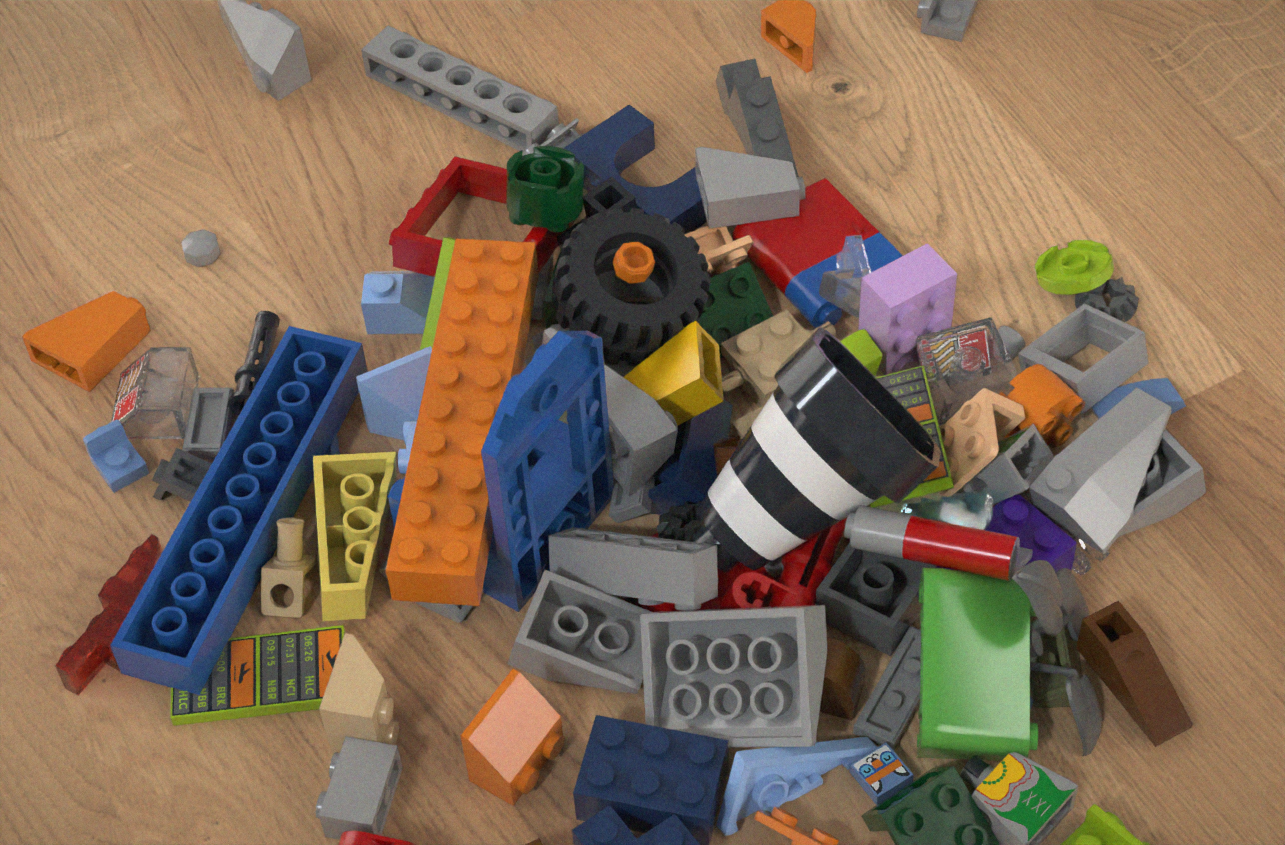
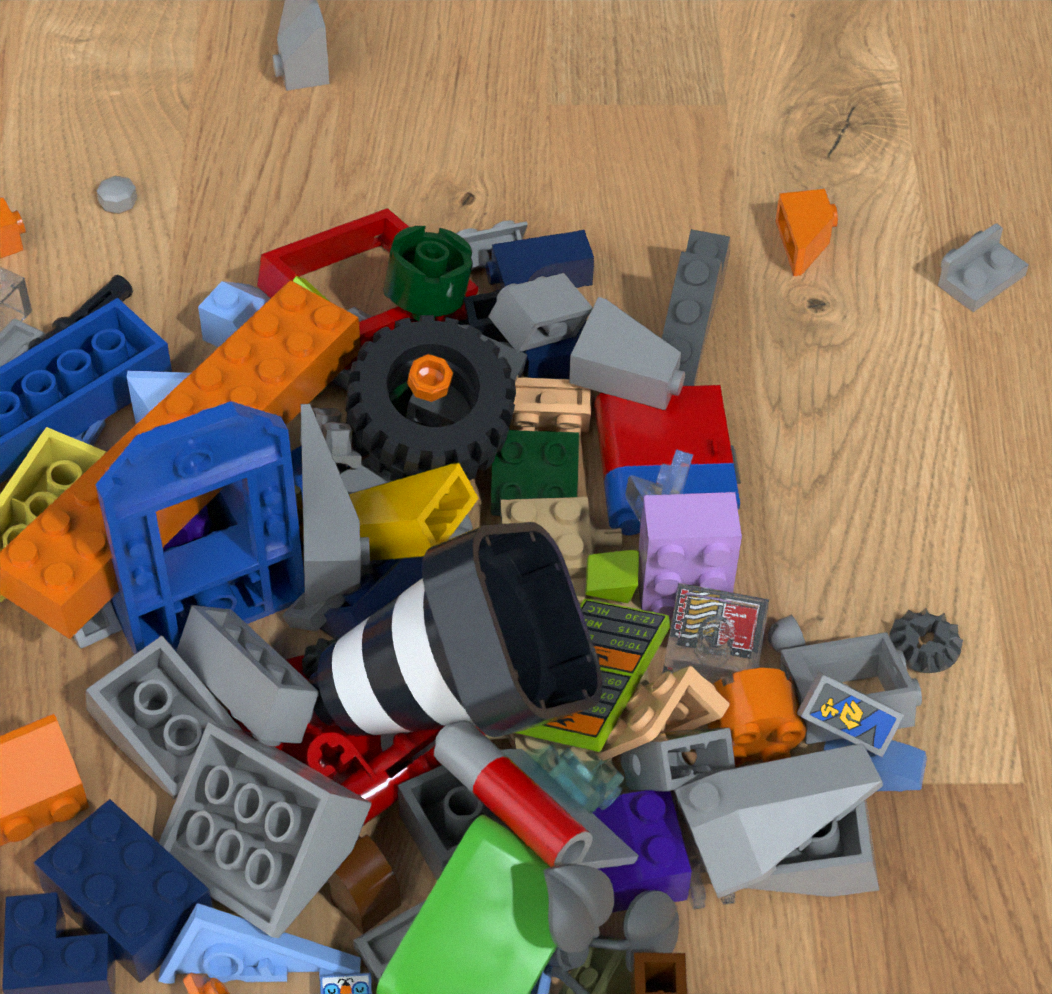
camera: 25 degrees right, 0 degrees up
light grey brick [361,25,559,153] -> none
lime tile [1035,240,1114,295] -> none
none -> light grey brick [488,273,593,353]
none -> tile [797,671,905,757]

